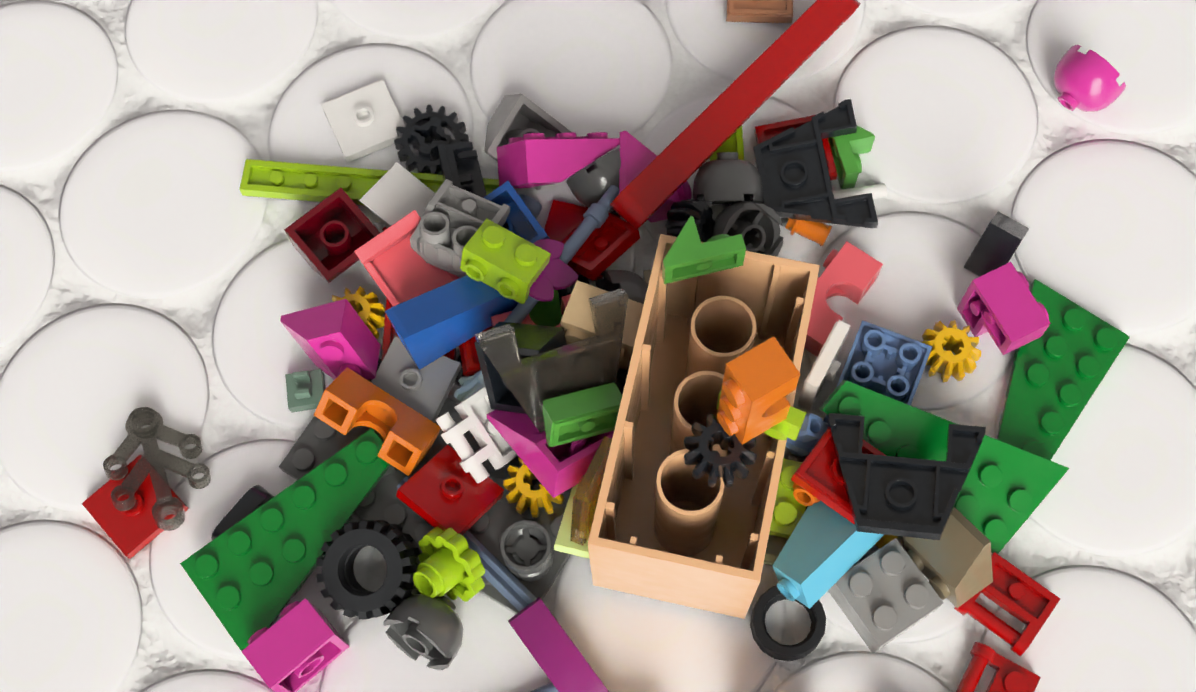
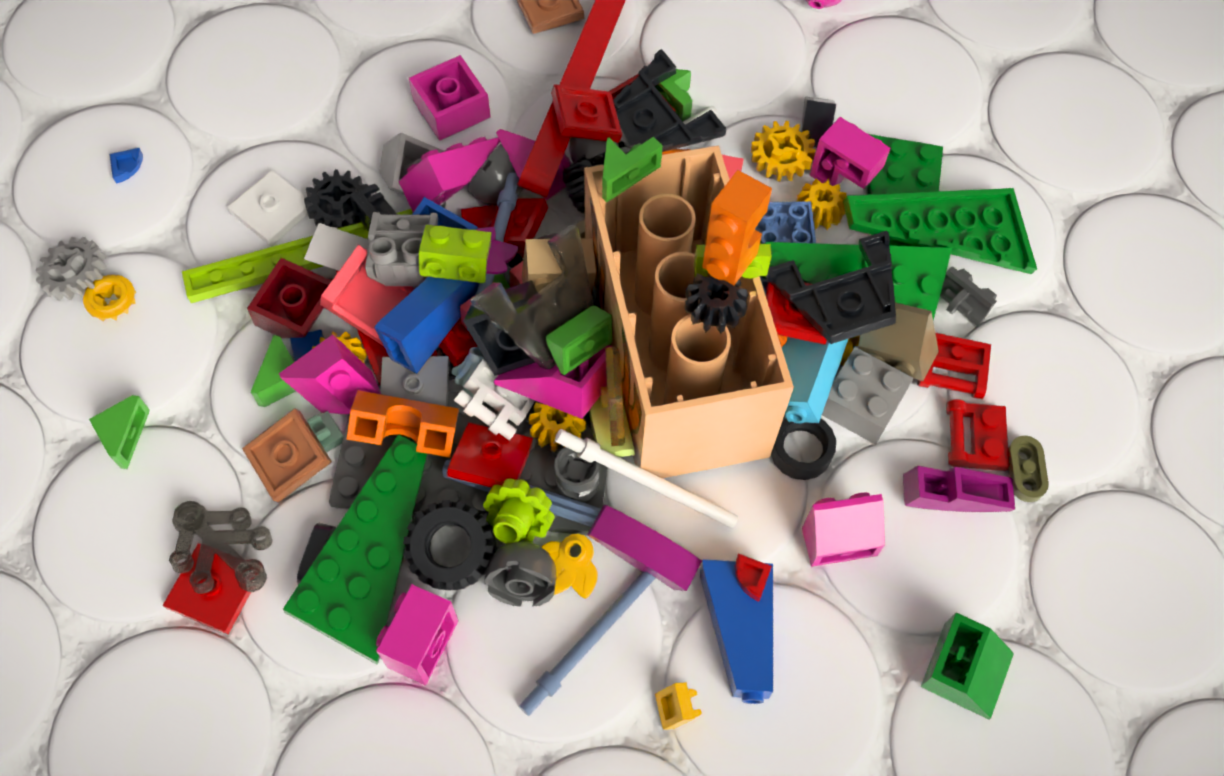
camera: 30 degrees left, 5 degrees down
none -> light grey gear [36,237,107,300]
none -> yellow gear [83,275,137,321]
none -> bright green slope [89,395,150,469]
none -> blue tile [109,148,143,184]
none -> nougat plate [242,408,332,503]
none -> bright green slope [251,335,296,407]
none -> blue tile [290,329,324,361]
none -> dark pink brick [409,55,491,141]
none -> yellow plate [541,534,598,599]
none -> red plate [551,84,622,143]
none -> white bar [555,429,738,528]
none -> yellow gear [751,121,816,182]
none -> green wing [843,188,1037,274]
none -> dark grey hips [940,266,997,326]

